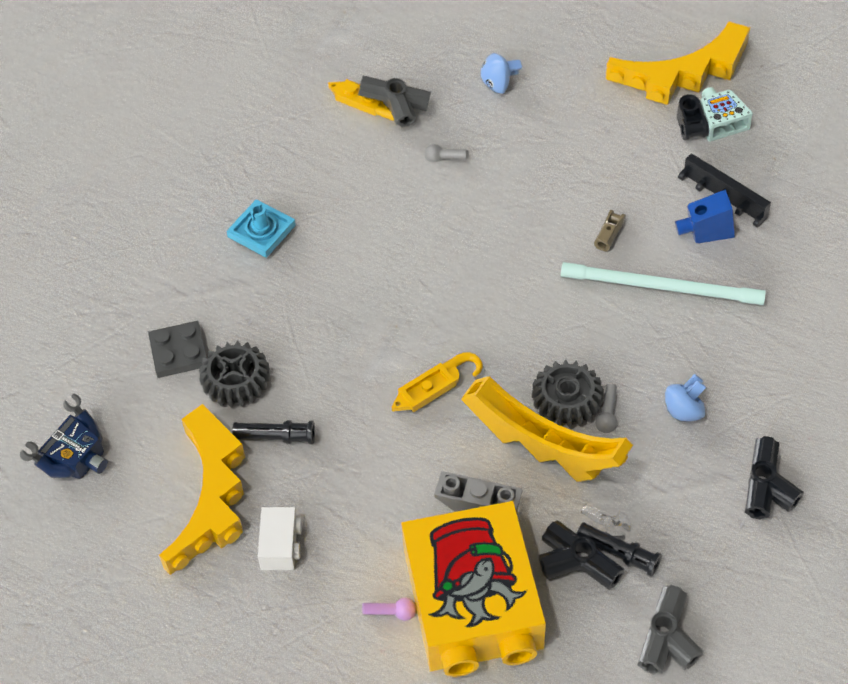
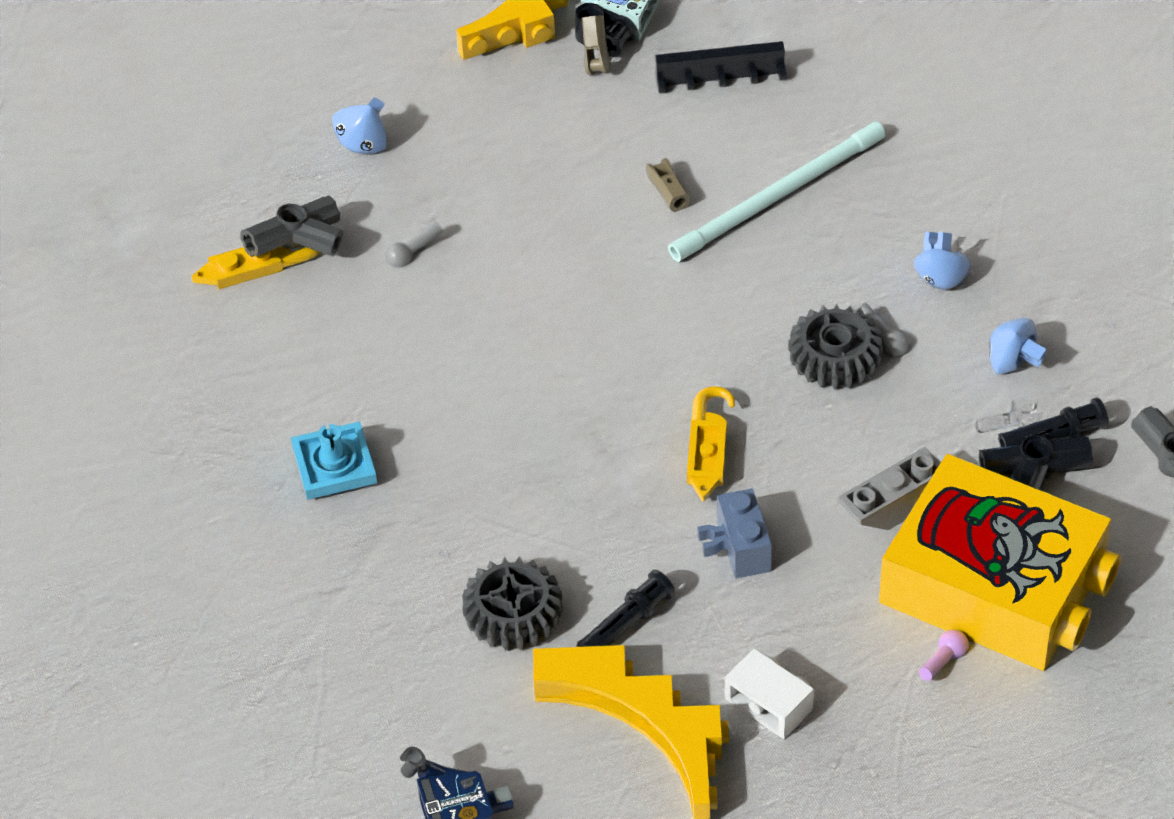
camera: 50 degrees left, 5 degrees down
dark grey plate [148,320,206,378] -> none
yellow arch [461,376,633,482] -> none
blue torso [675,190,735,244] -> none
black piece [745,436,804,520] -> none
none -> dark tan bar [581,15,611,76]
none -> sand blue brick [697,488,772,579]
none -> light blue piece [988,318,1046,374]

